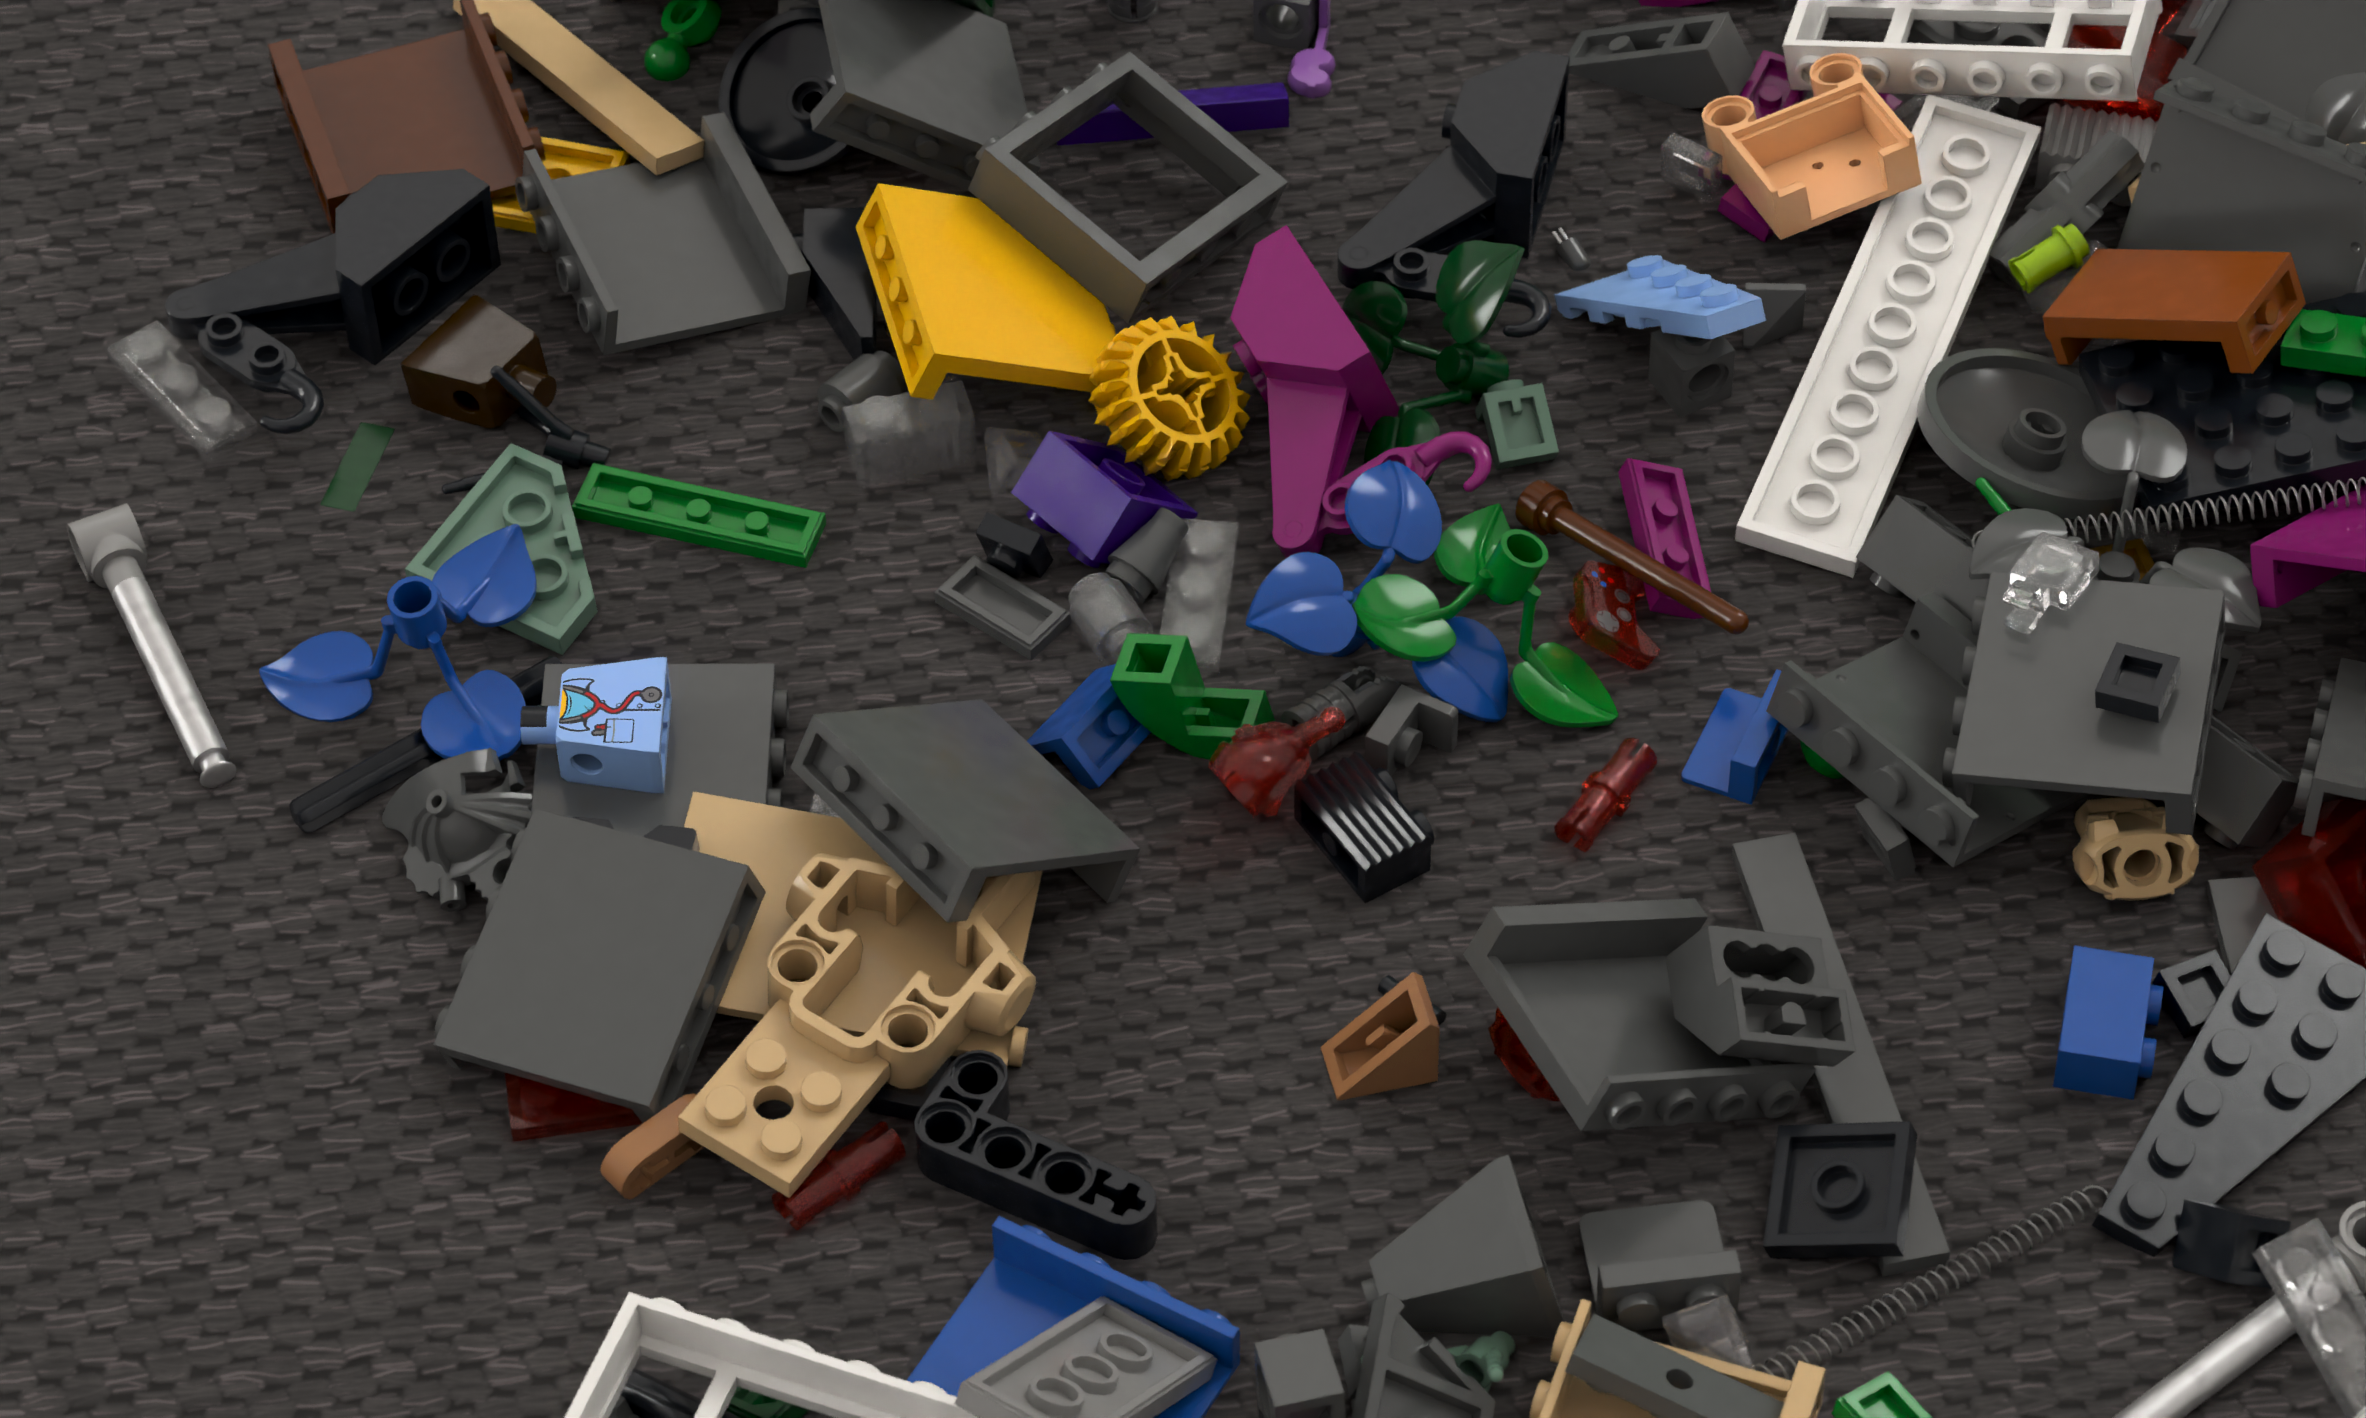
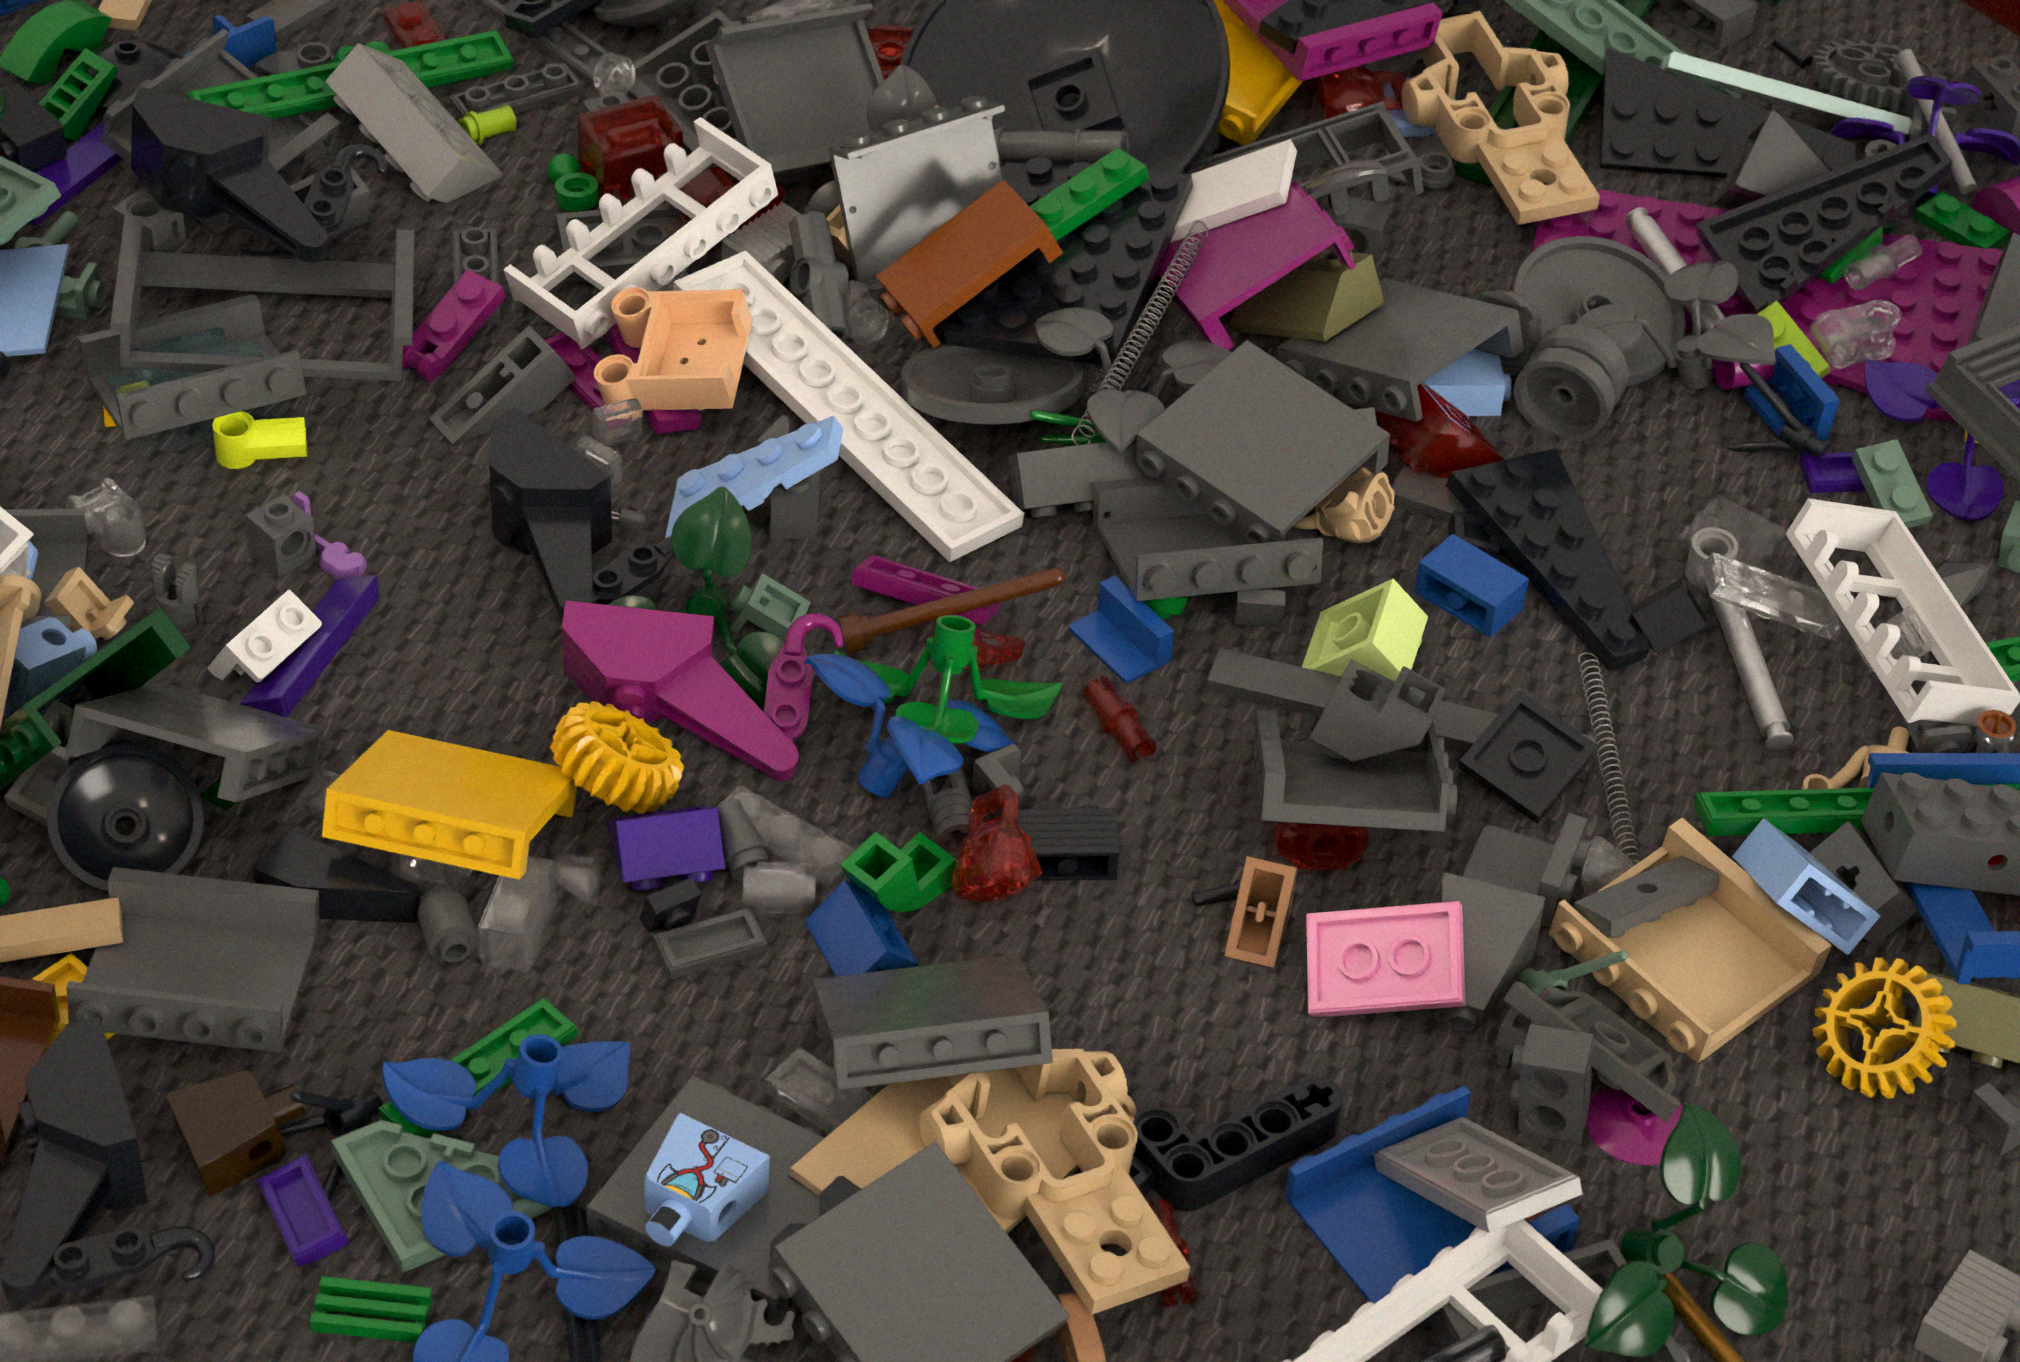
camera: 65 degrees left, 5 degrees down
dark green window [320,422,395,512] -> none
dark grey window [968,51,1288,324] -> none
clear plate [2003,531,2099,634] -> none
lime pin [2008,224,2090,294] -> none
black plate [2095,642,2181,723] -> none
none -> white bracket [207,589,322,682]
none -> dark purple tile [257,1154,350,1267]
none -> green tile [310,1276,433,1343]
none -> blue plant [382,1034,630,1207]
none -> clear tile [575,435,622,495]
none -> yellowish green slope [1302,579,1428,682]
none -> bright pink tile [1306,901,1466,1017]

